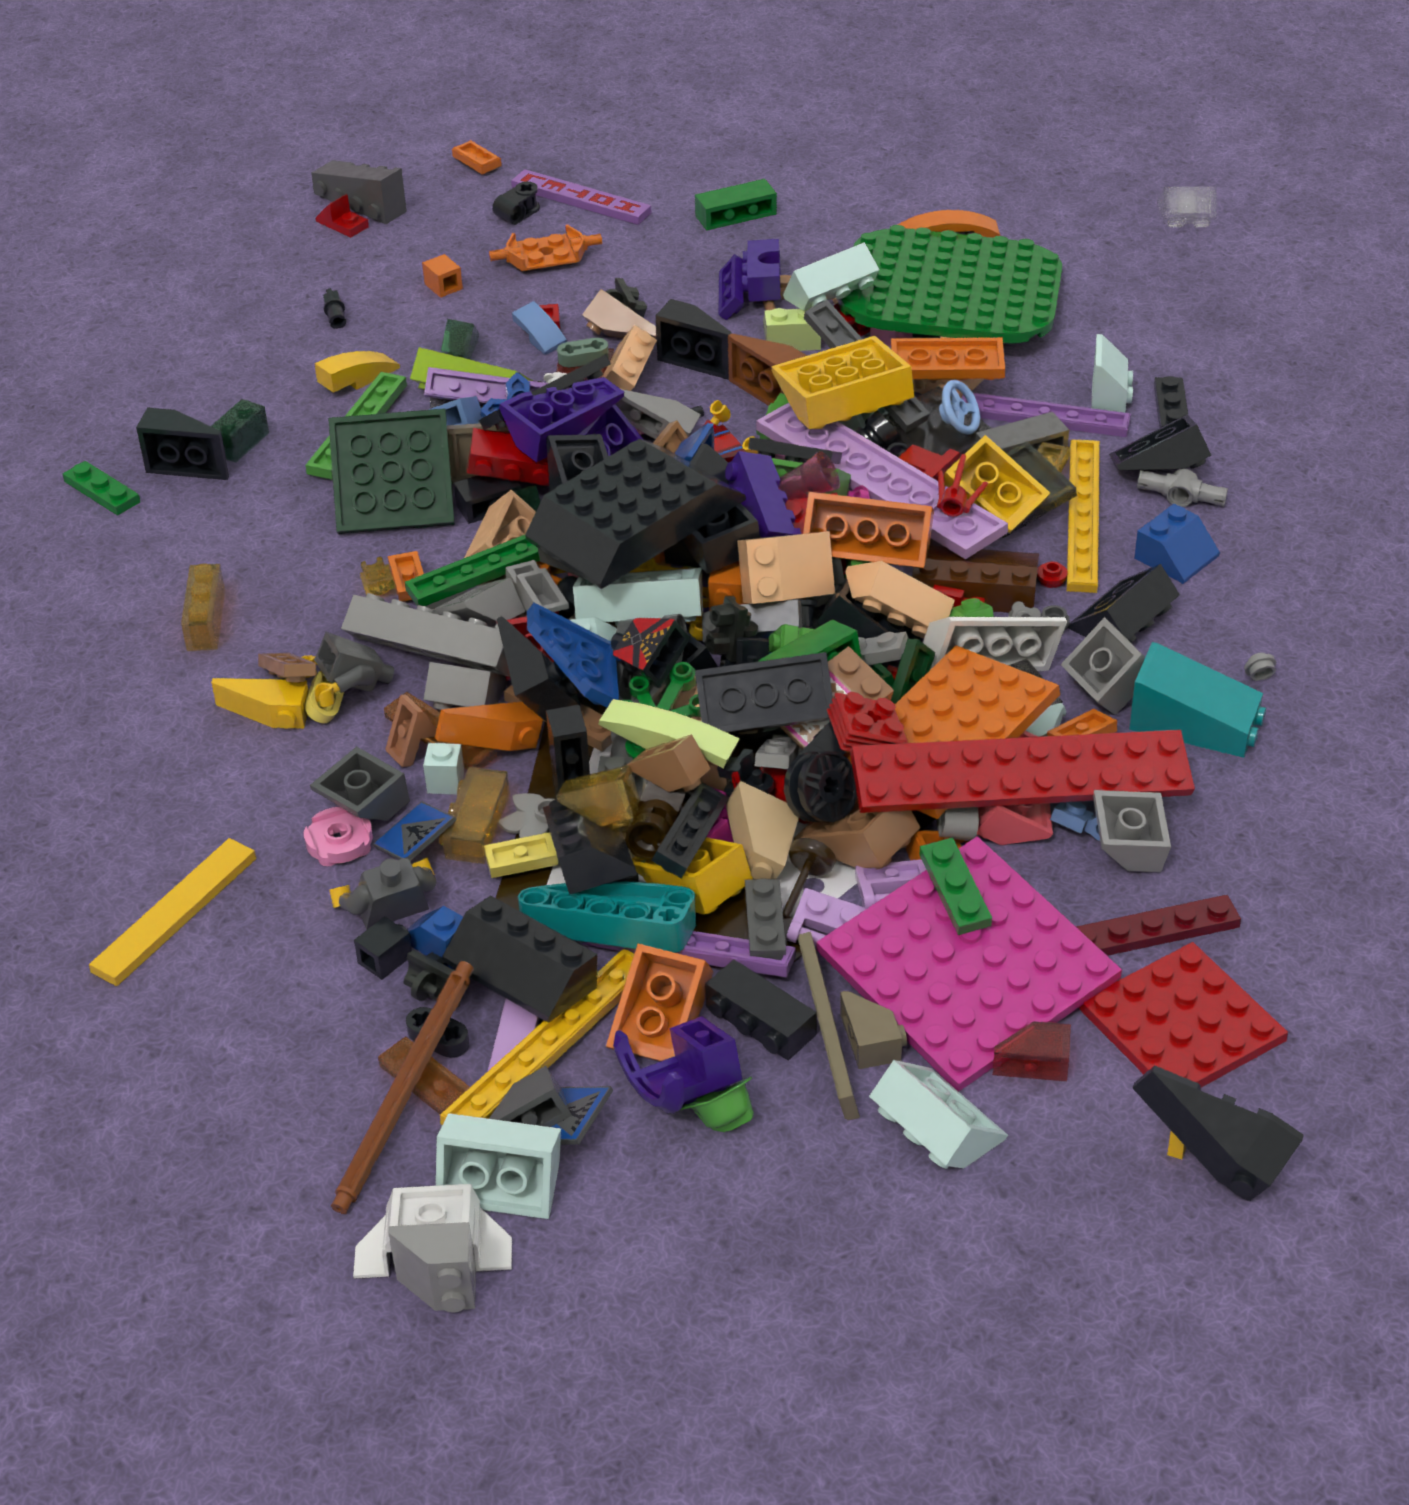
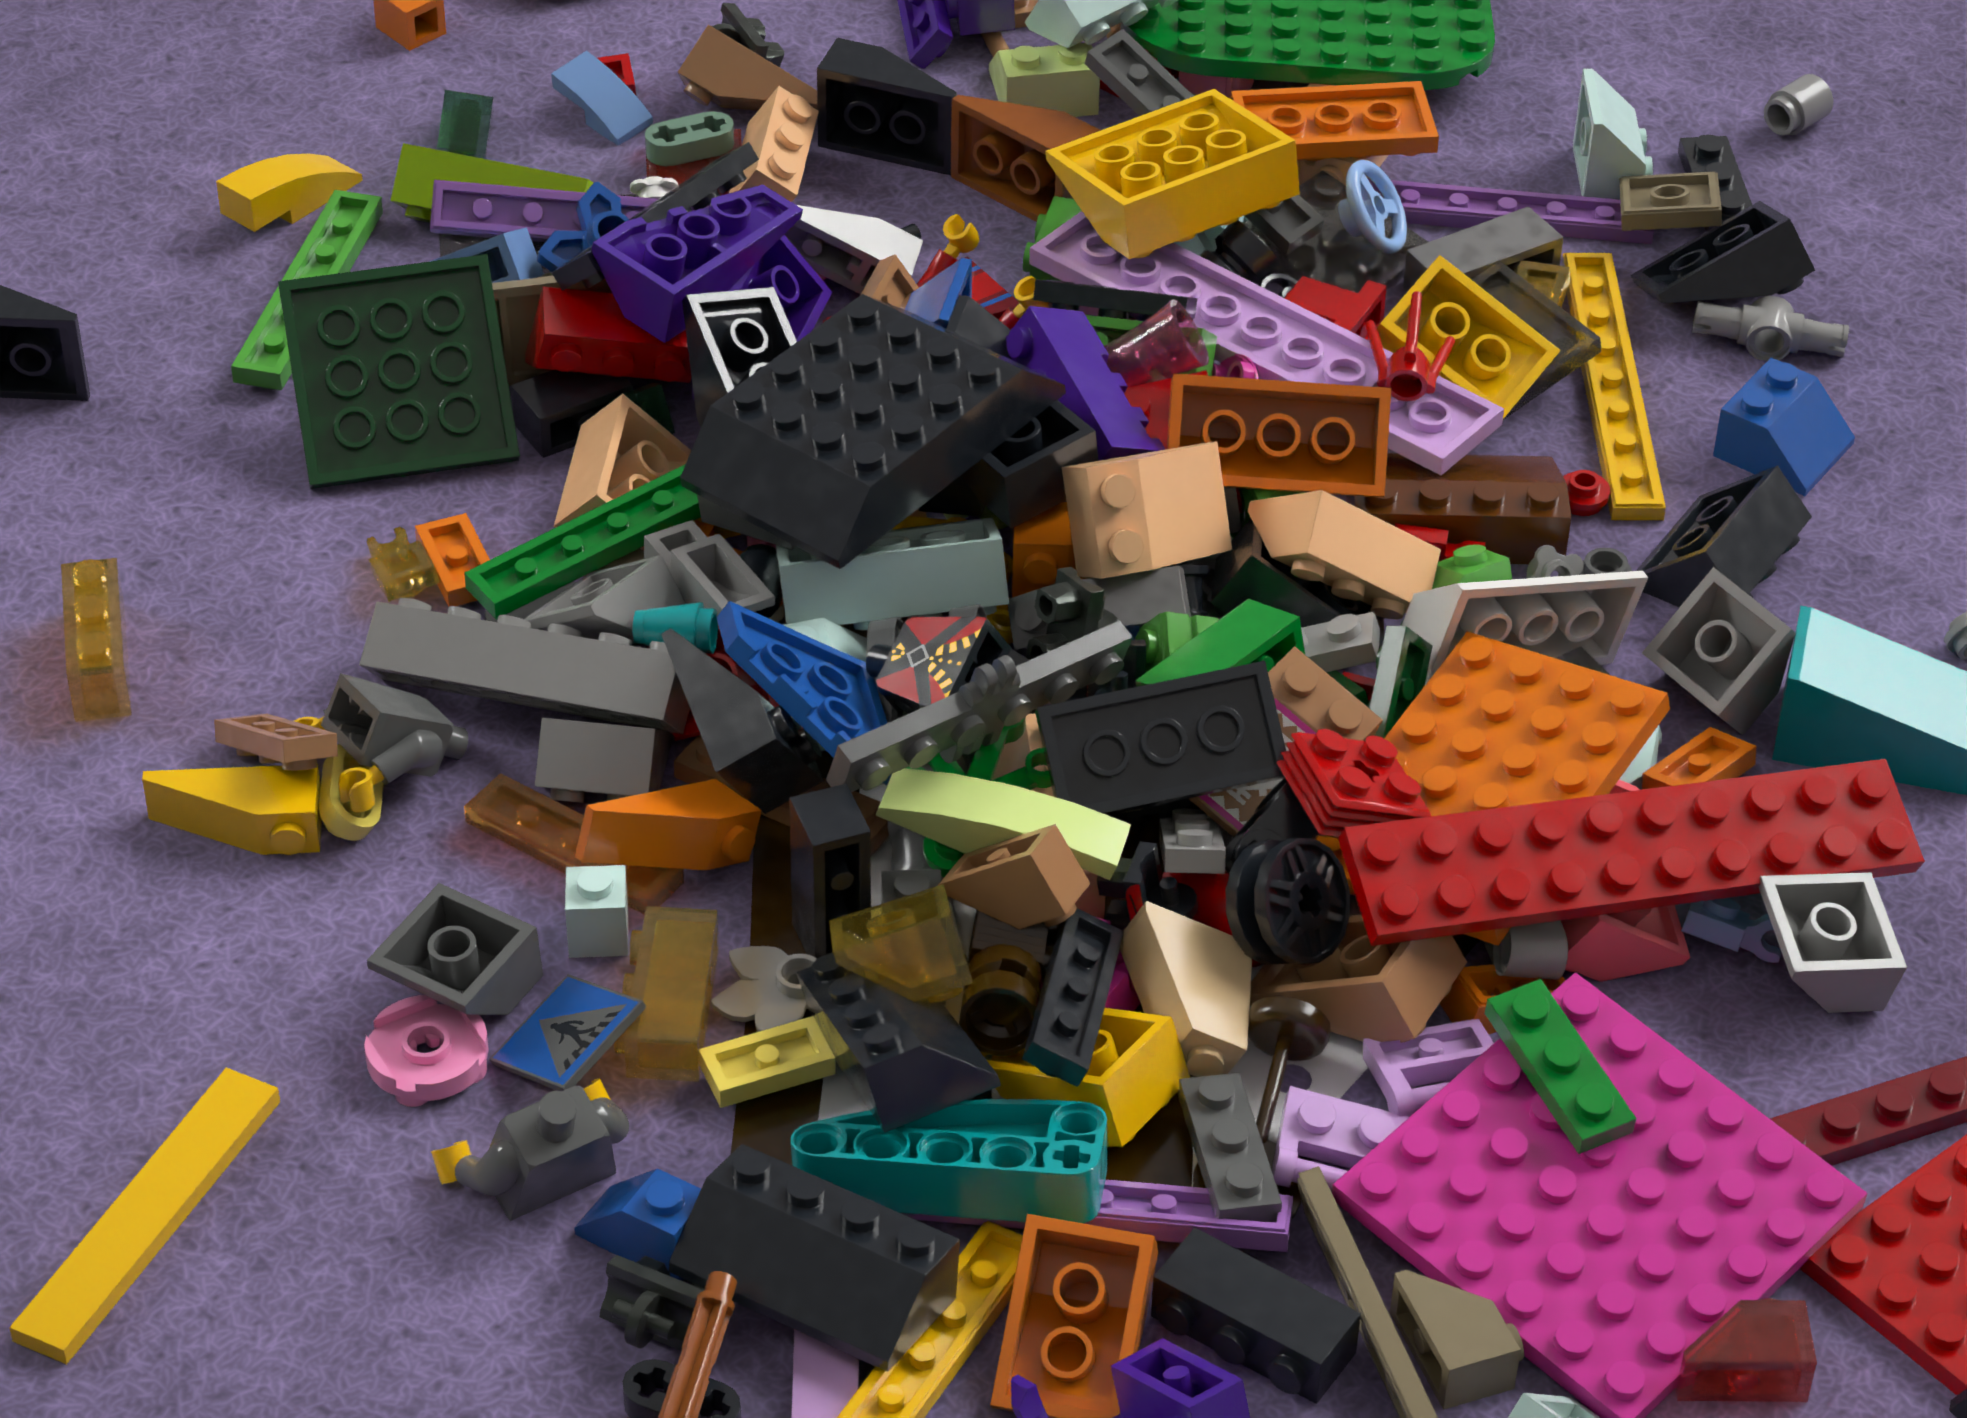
camera: 10 degrees left, 0 degrees up
slope [211,399,269,463] -> none
black axle [323,288,346,329] -> none
black brick [354,916,412,980] -> none
nougat slope [385,694,437,767] -> none
none -> teal cone [632,602,718,654]
none -> dark grey hinge [826,620,1133,792]
none -> dark tan tile [1619,172,1722,231]
none -> light grey brick [1764,74,1833,135]

